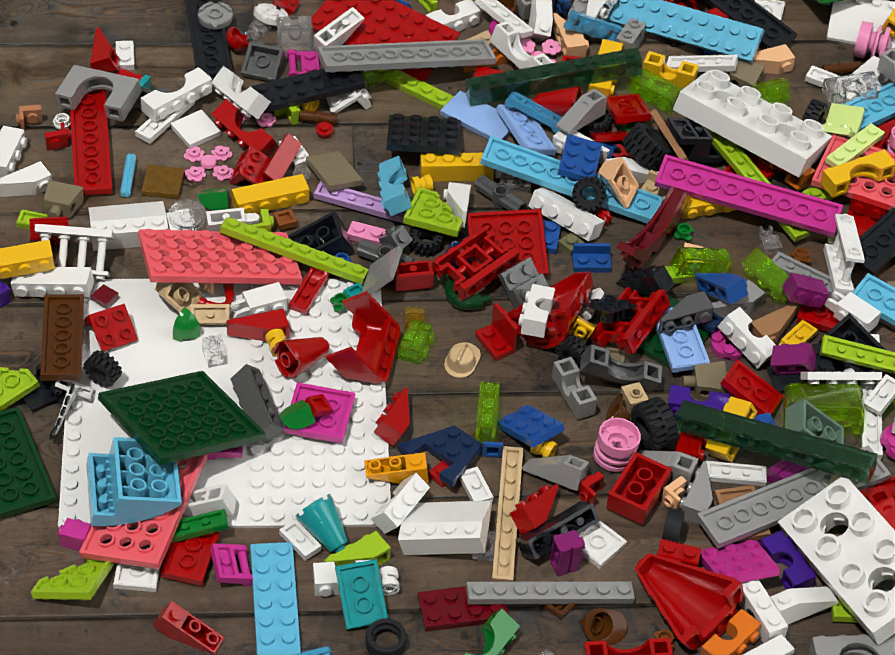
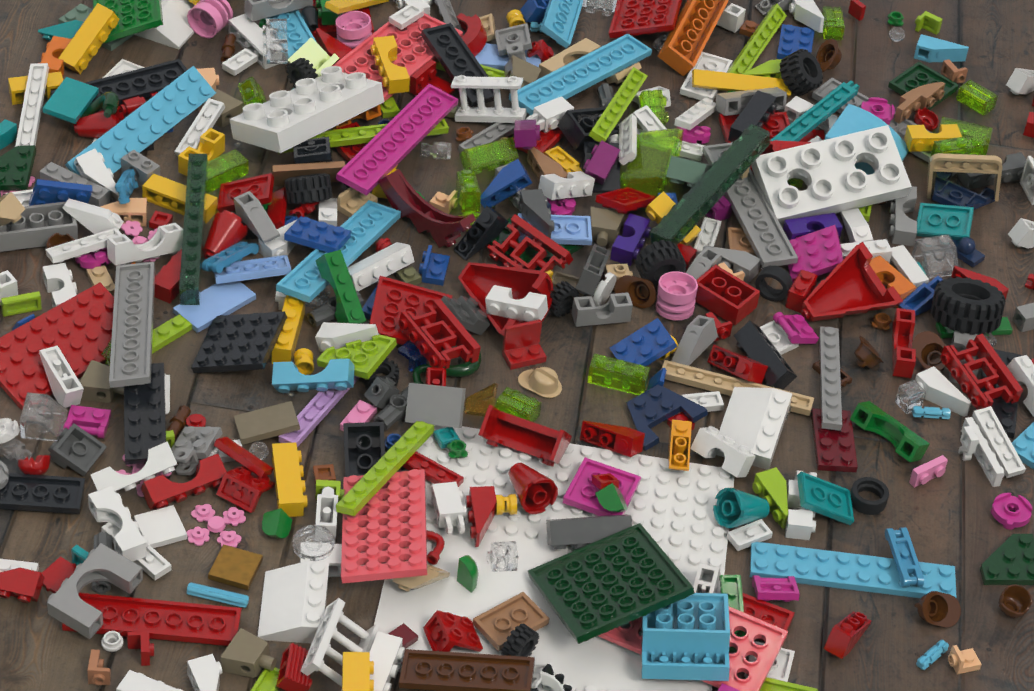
camera: 80 degrees left, 5 degrees down
tan plate [190,304,229,325] -> none
magenta brick [550,530,585,577] -> none
black tyre [572,176,606,212] -> none
black hinge [582,295,637,324] -> none
light nougat slope [598,157,639,208] -> none
yellowish green plate [825,123,885,167] -> none
none -> light grey plate [171,426,223,475]
none -> green arch [315,250,366,324]
none -> medium nougat plate [473,592,550,652]
none -> white tile [593,272,617,306]
none -> dark pink plate [773,312,819,344]

